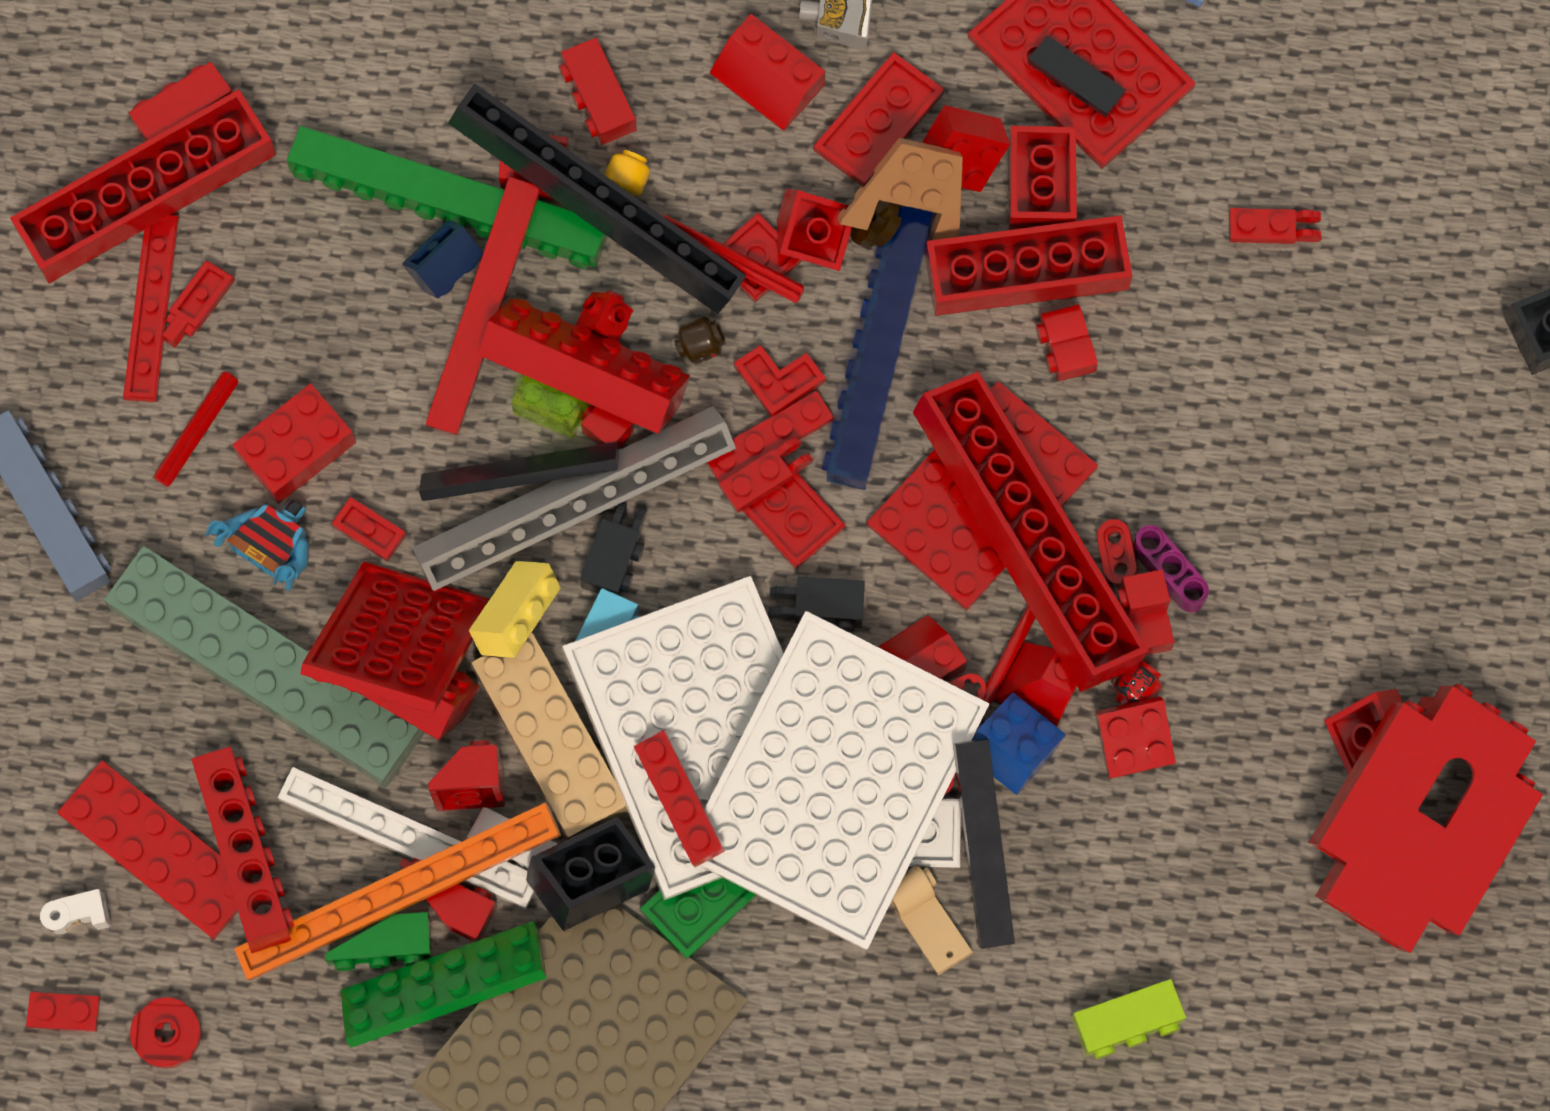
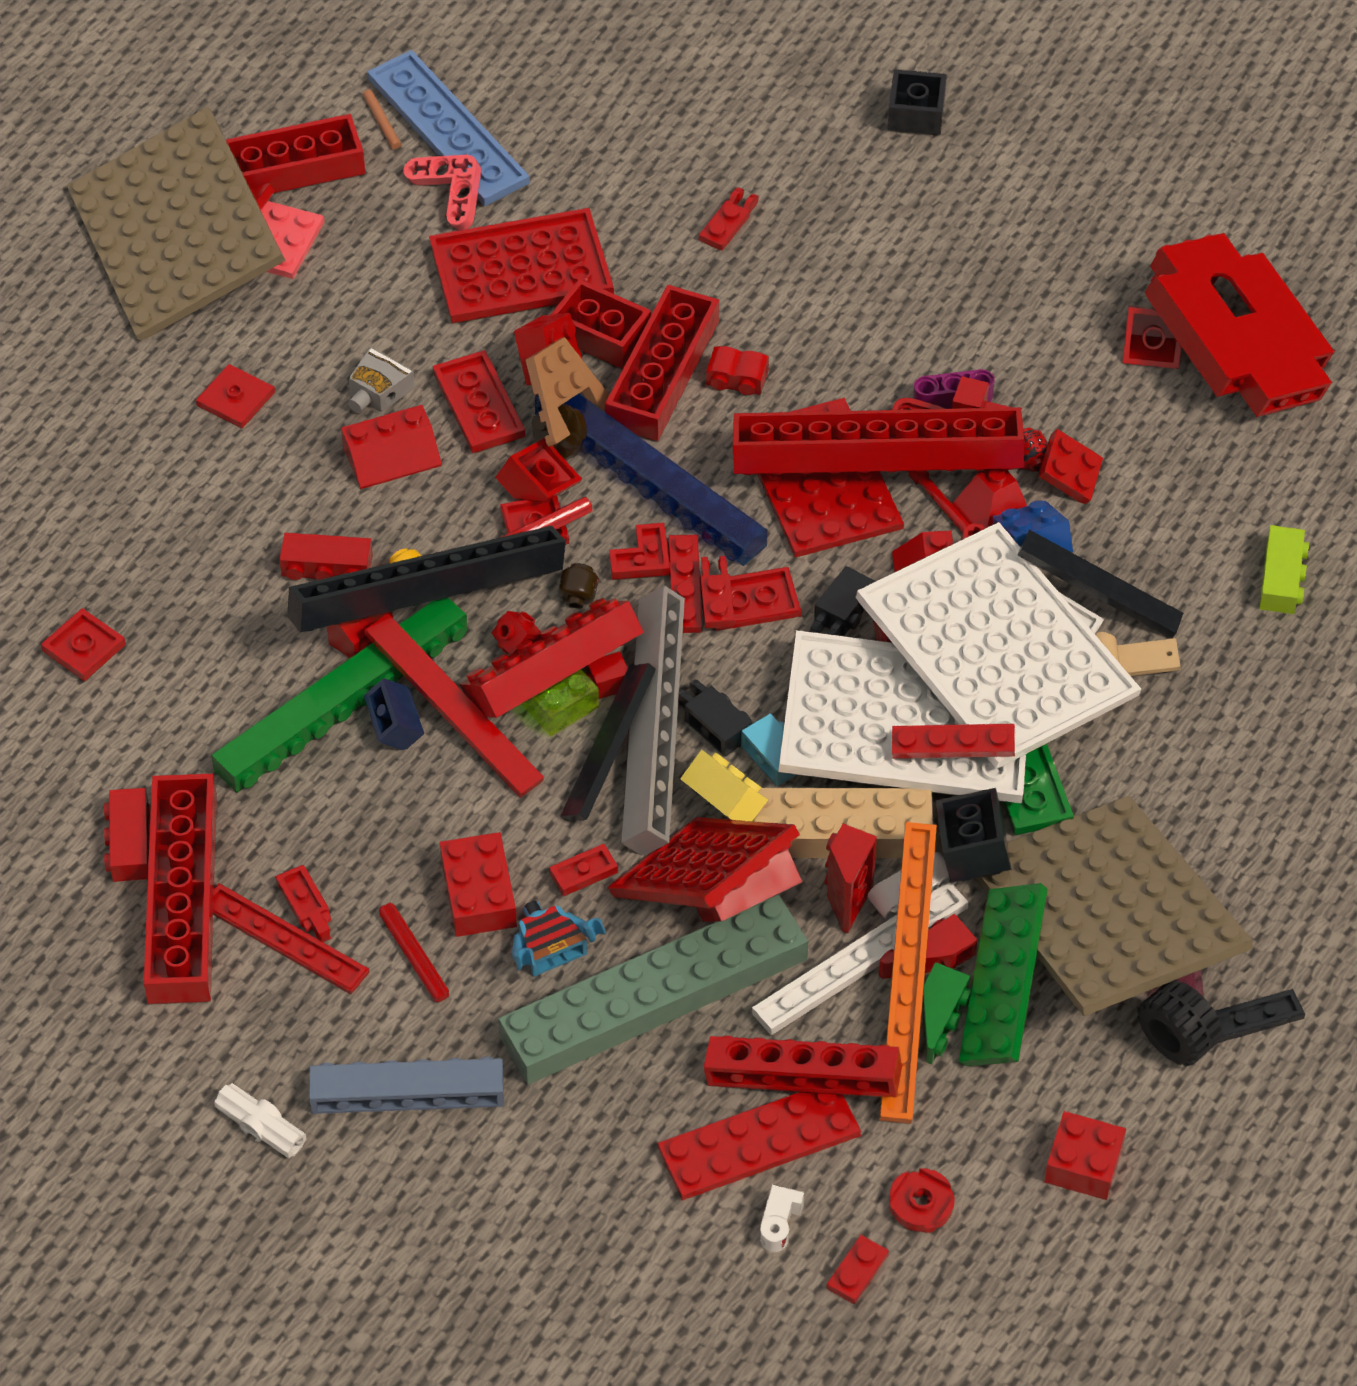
camera: 60 degrees left, 20 degrees down
black tile [1028,36,1126,118] -> none

